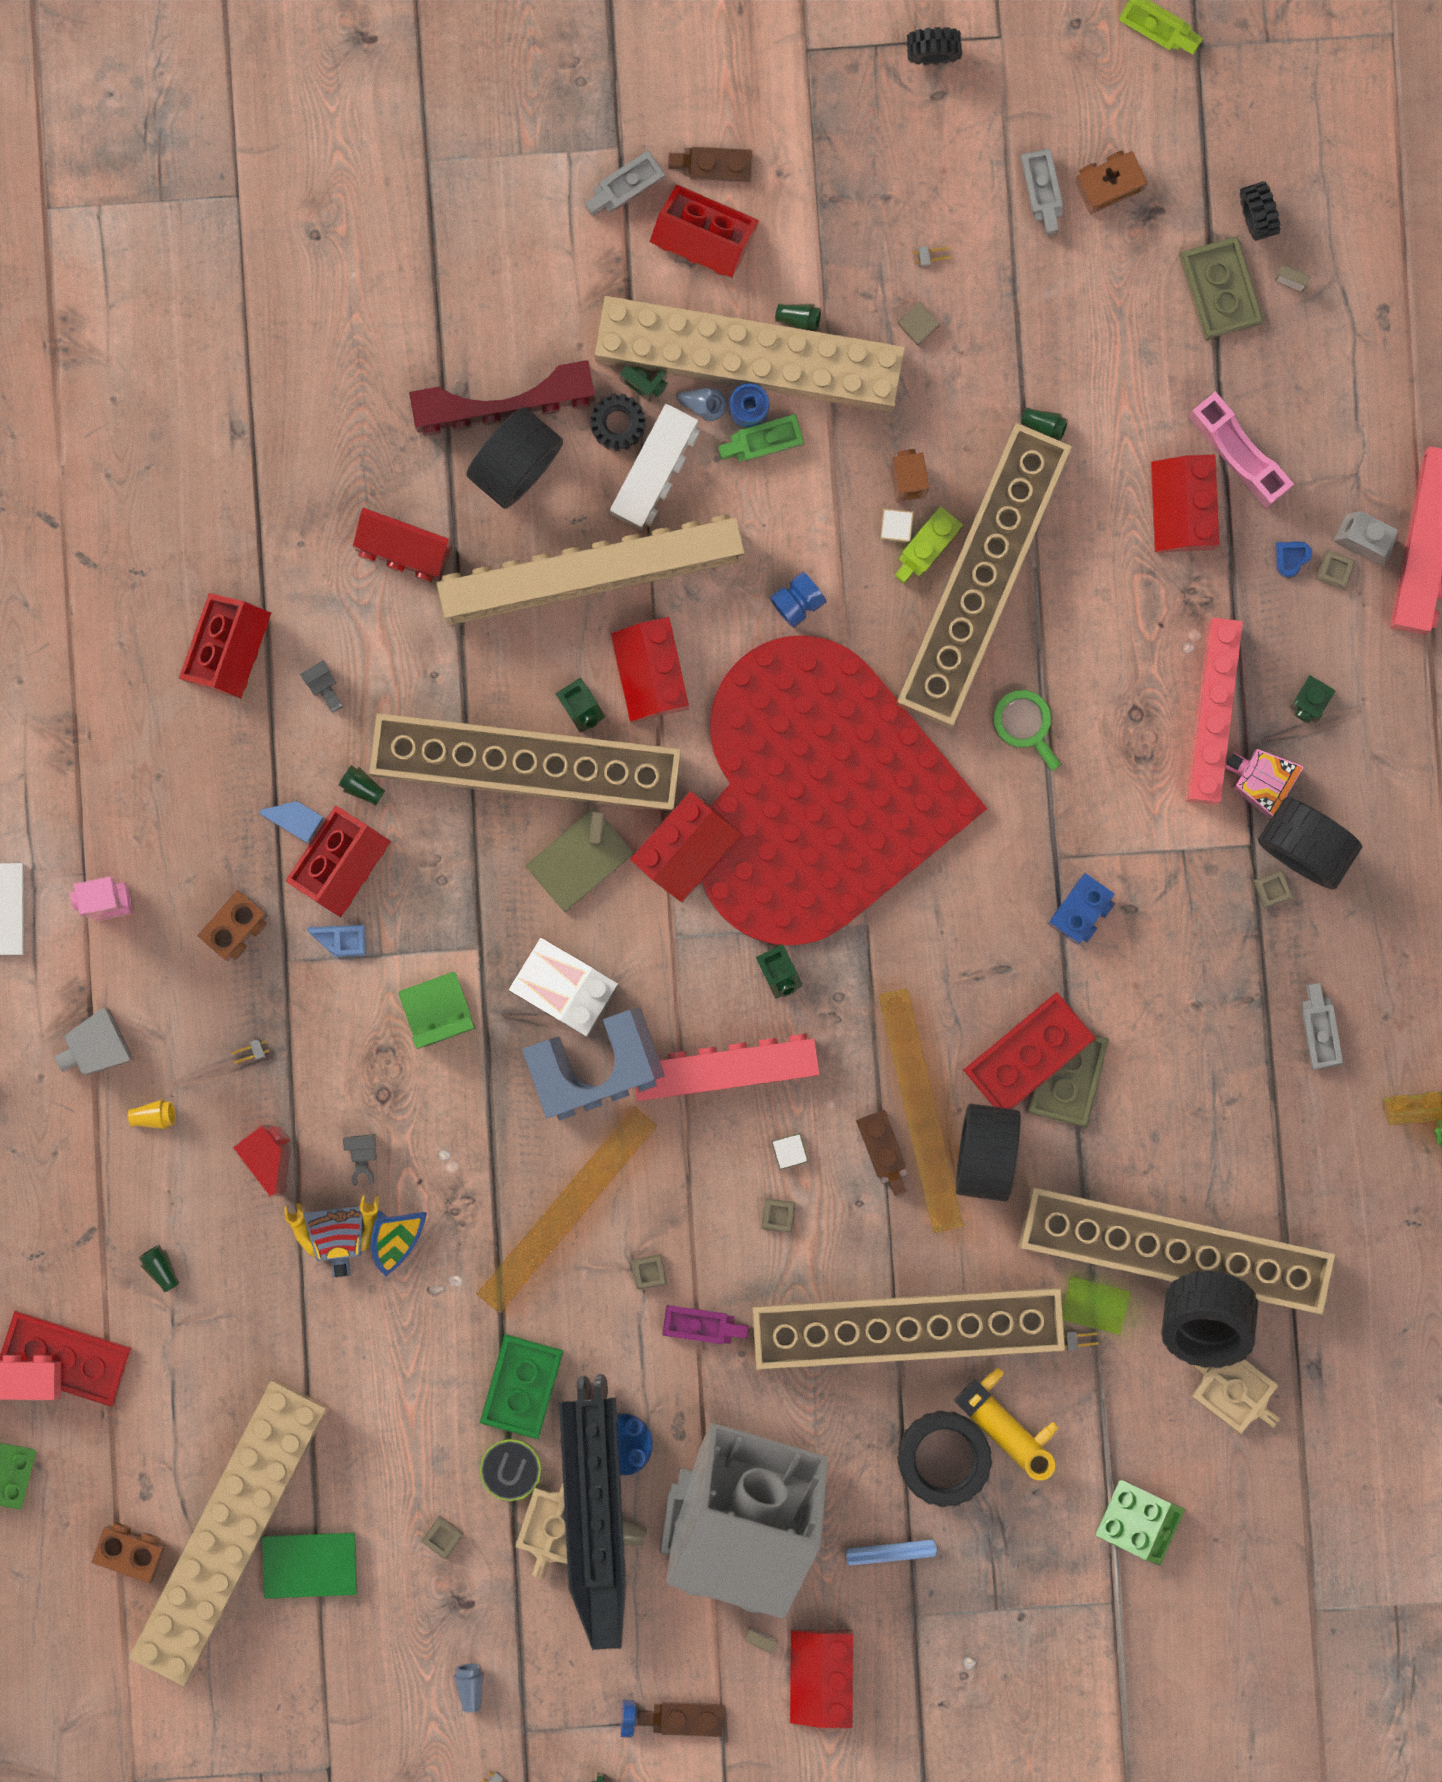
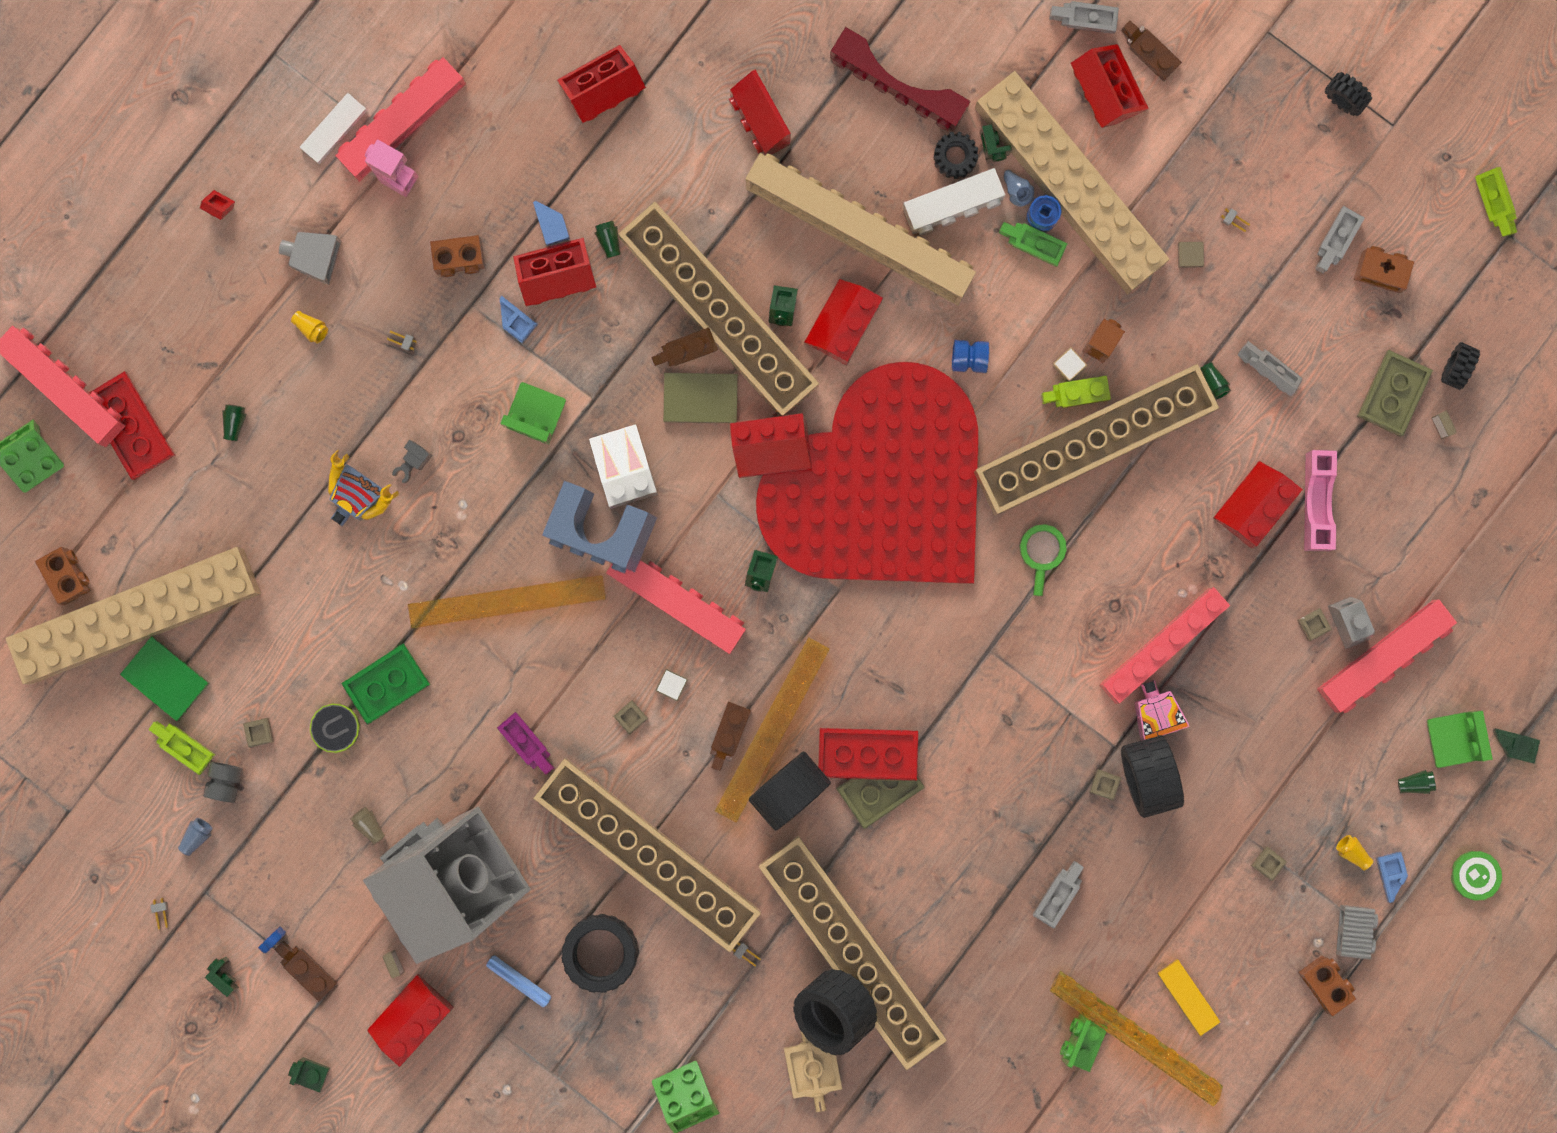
camera: 40 degrees right, 0 degrees up
red slope [233,1125,291,1197] -> none
dark grey piece [300,660,343,713] -> none
shield [371,1211,427,1277] -> none
black tyre [466,407,563,509] -> none
tan plate [515,1483,567,1579] -> none
black hinge [559,1374,626,1650] -> none
dark tan tile [589,812,605,845] -> none
blue dish [617,1414,653,1476] -> none
dark tan tile [631,1254,667,1290] -> none
dark green cone [775,304,821,332] -> none
yellow piece [953,1368,1058,1481] -> none
blue brick [1047,873,1115,945] -> none
clear neon green plate [1062,1276,1131,1335] -> none
blue tile [1275,542,1312,578] -> none
dark green bracket [1290,675,1336,723] -> none
none -> lime hinge [148,721,216,775]
none -> dark grey wheel [203,762,243,803]
none -> coral brick [335,57,466,182]
none -> reddish brown hinge [651,327,718,367]
none -> light grey hinge [1238,341,1302,396]

